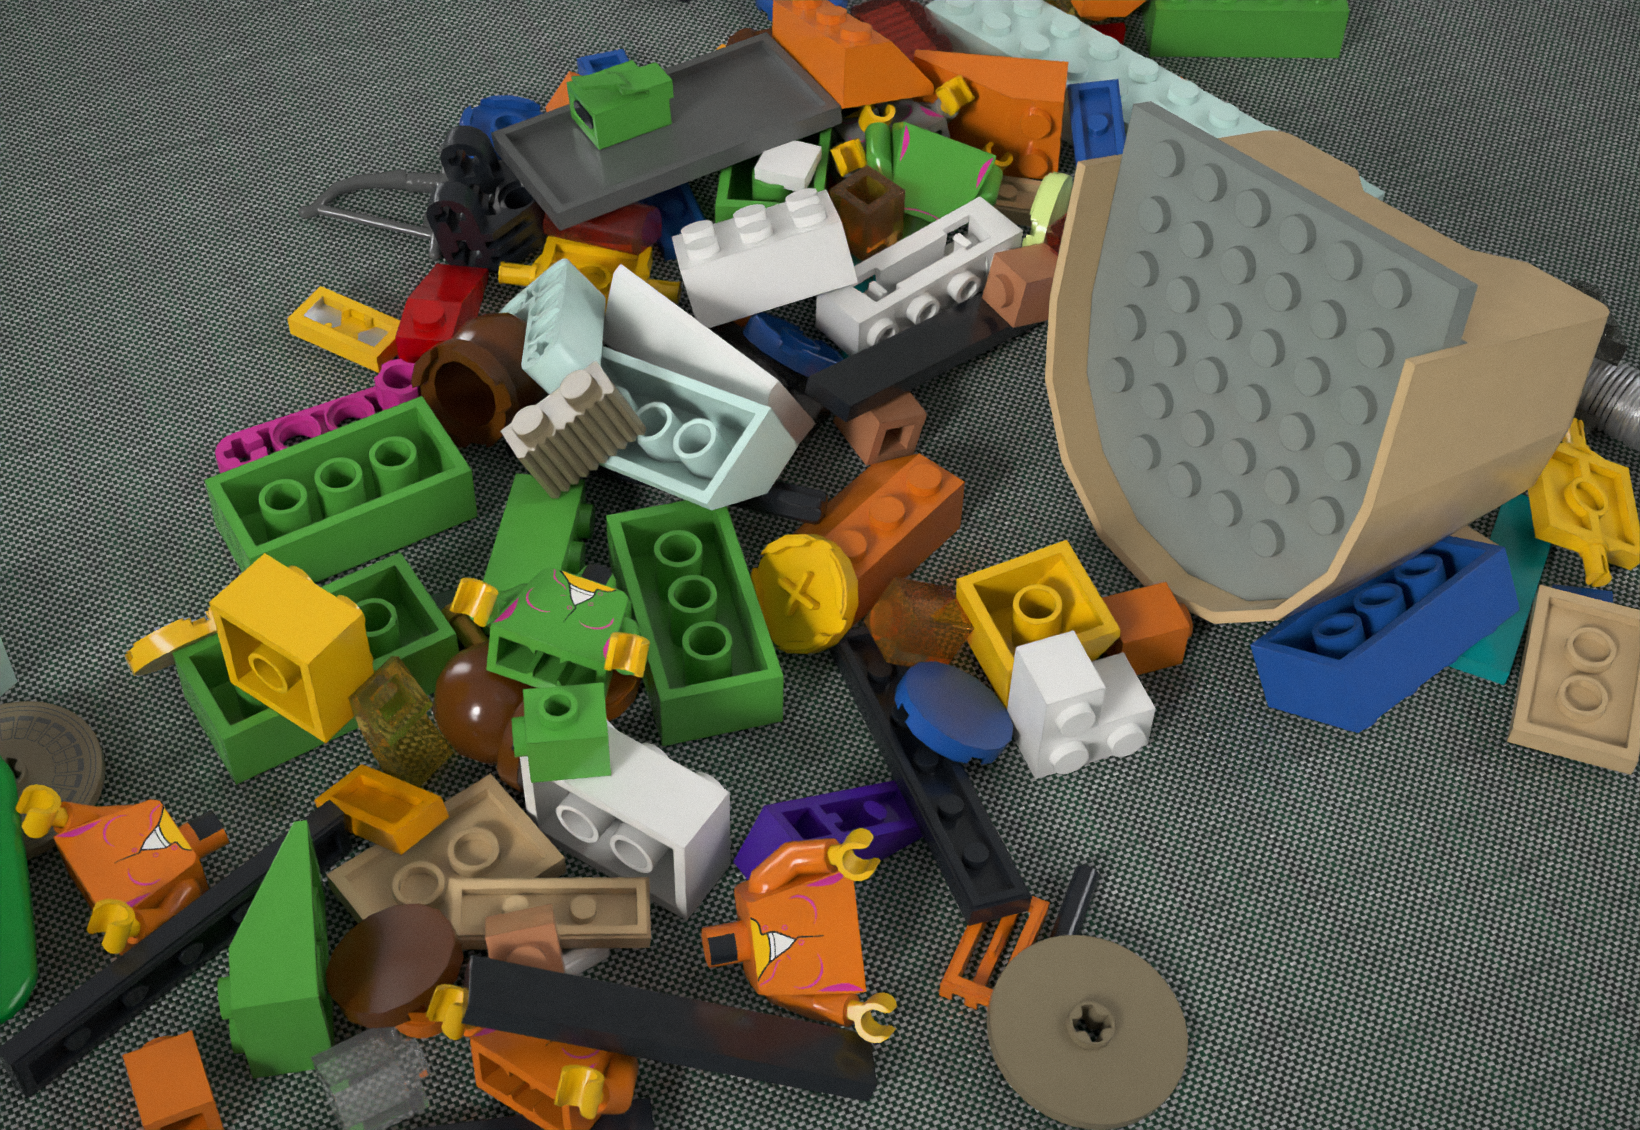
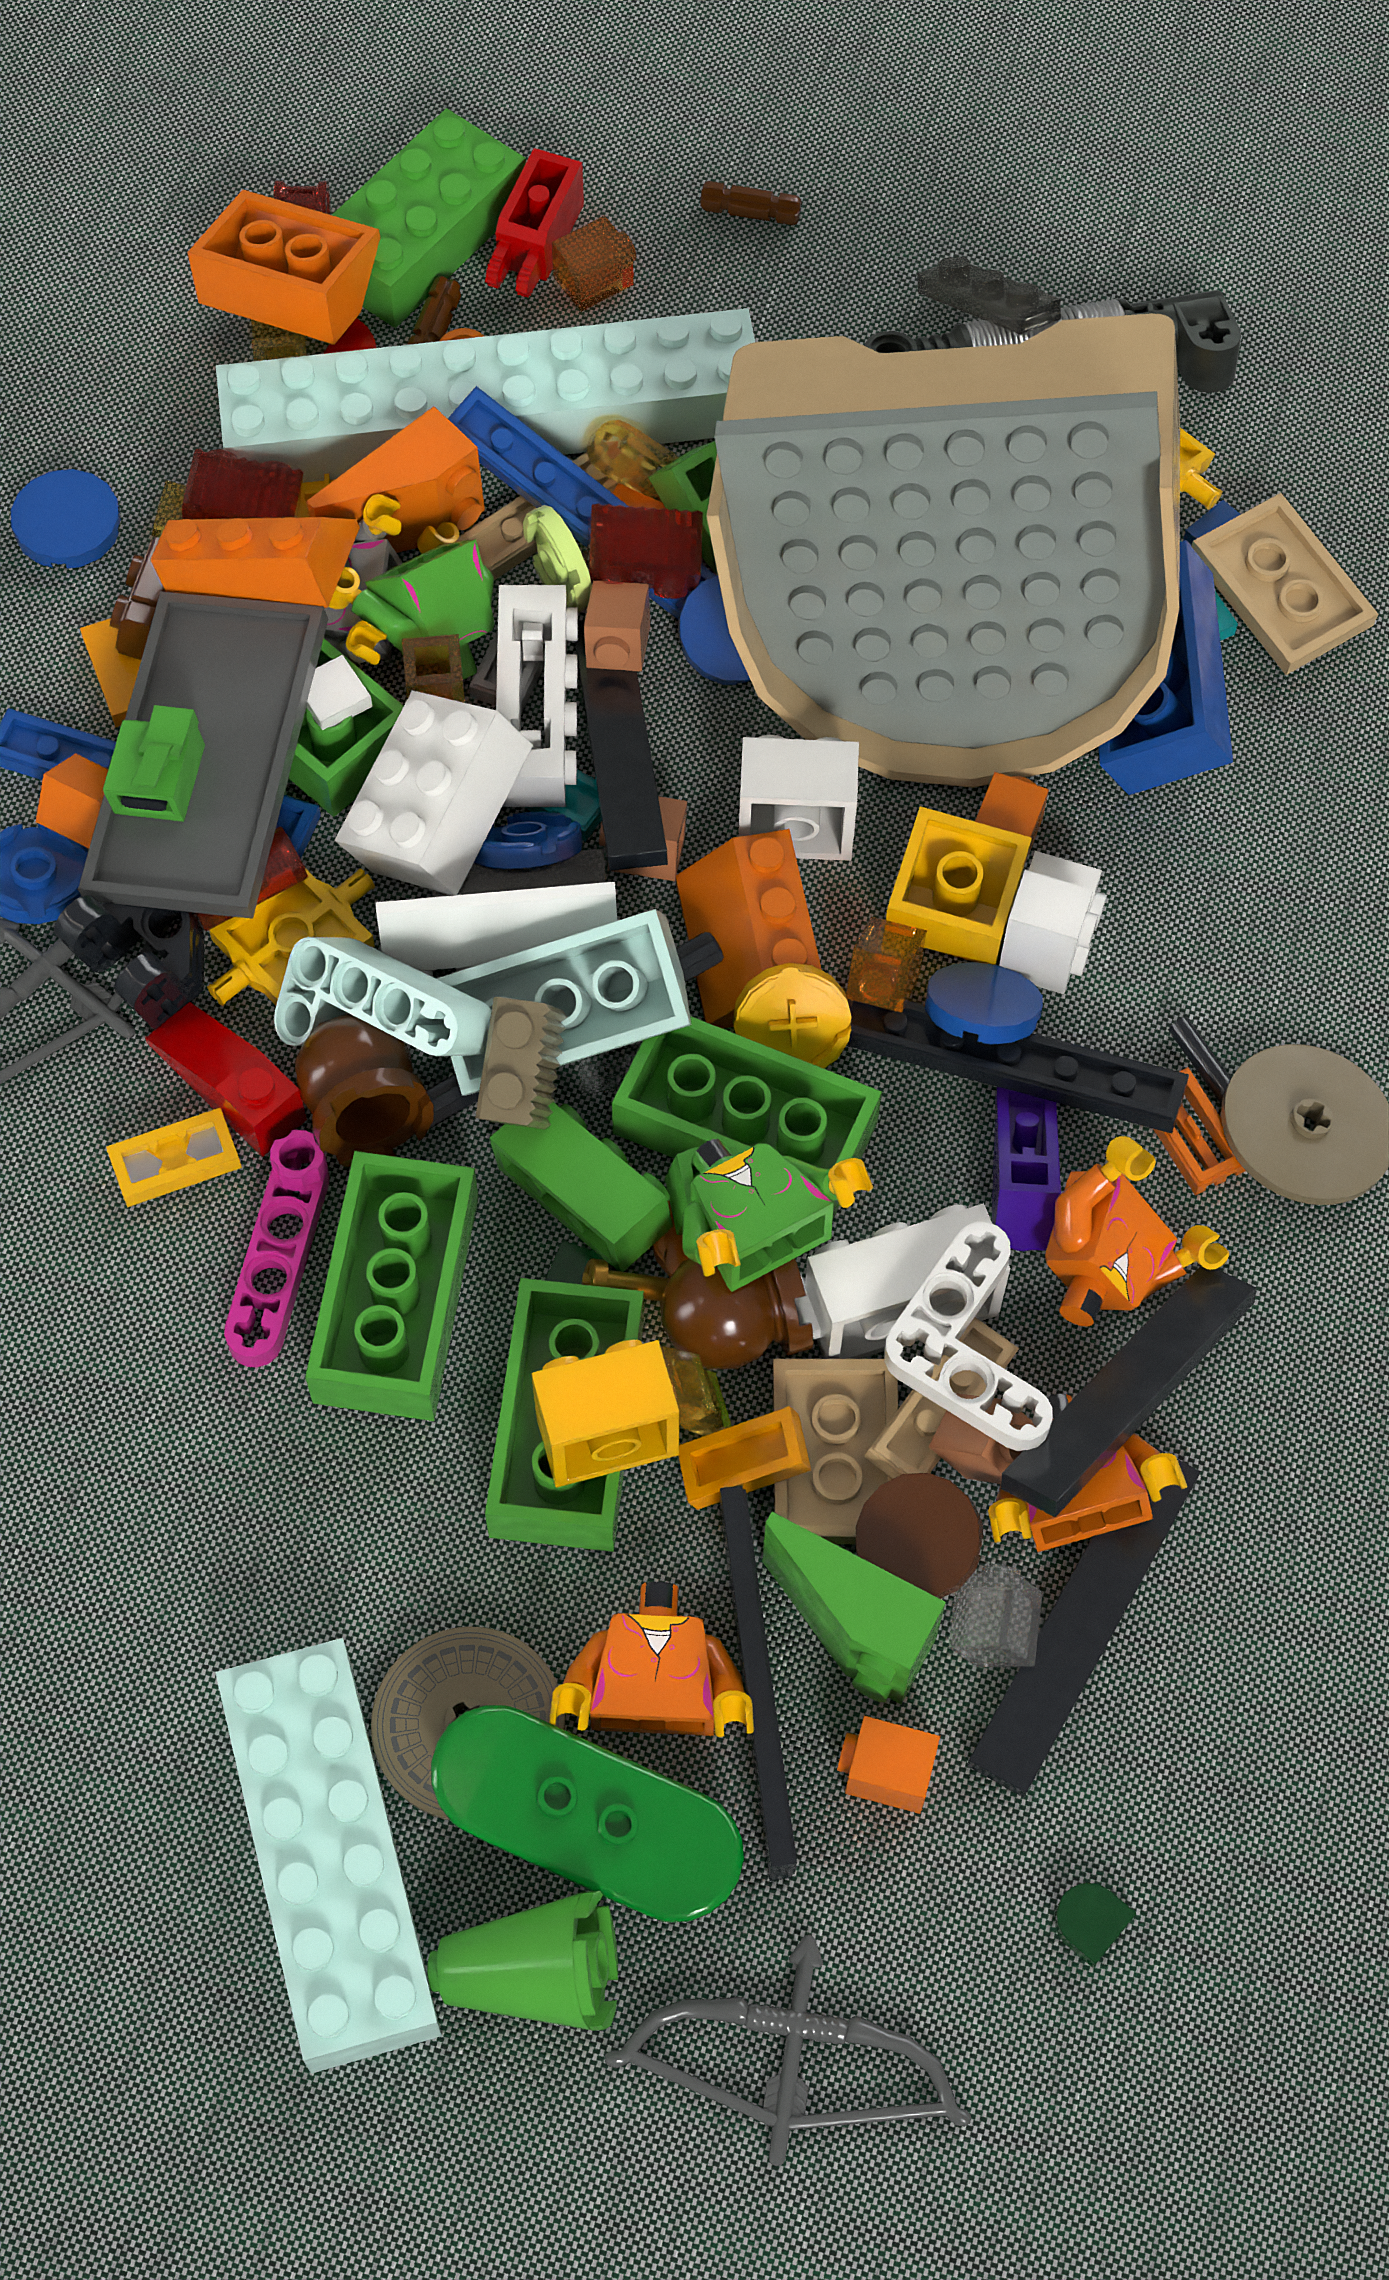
camera: 50 degrees left, 15 degrees up
yellow tile [125,607,217,676] -> none
bright green brick [512,682,611,783] -> none
none -> reddish brown axle [407,276,461,345]
none -> red hinge [485,148,584,298]
none -> clear orange brick [552,215,636,312]
none -> reddish brown axle [700,181,802,225]
none -> white brick [739,735,859,861]
none -> white beam [884,1222,1053,1451]

